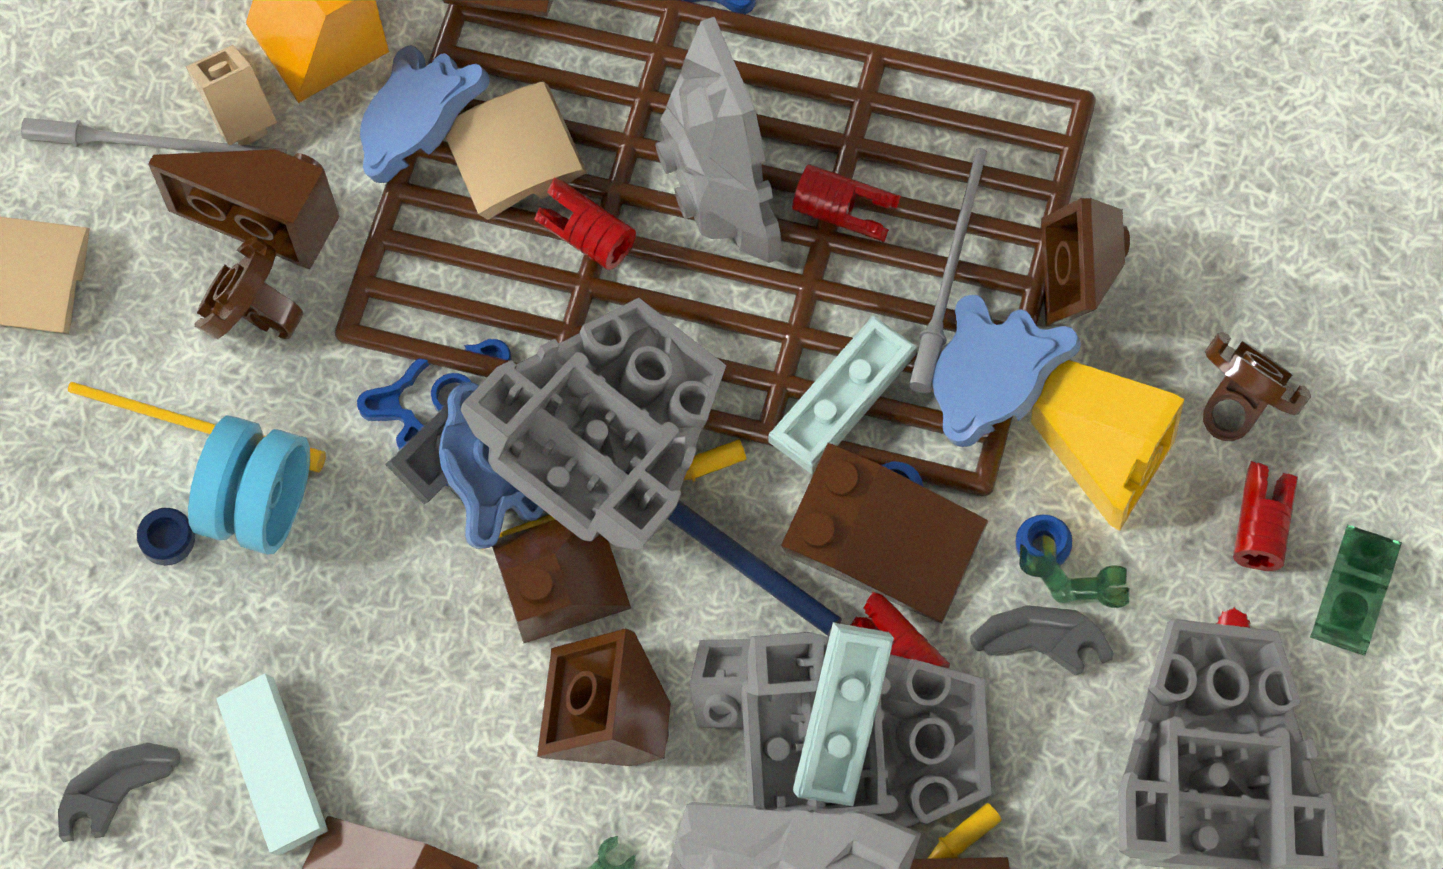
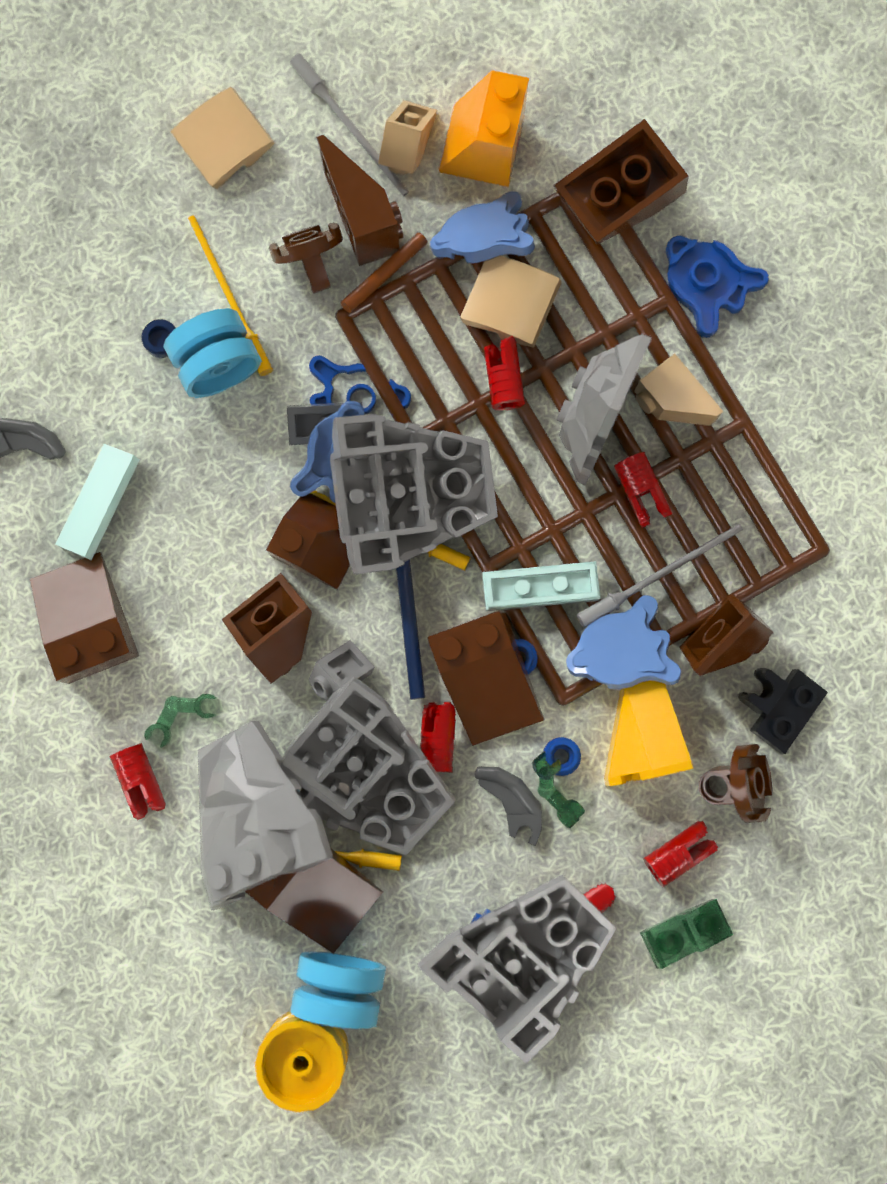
camera: 40 degrees right, 15 degrees up
light aqua tile [793,623,894,806] -> none
none -> dark orange bar [340,232,428,313]
none -> tan slope [634,353,723,426]
none -> black plate [738,668,828,754]

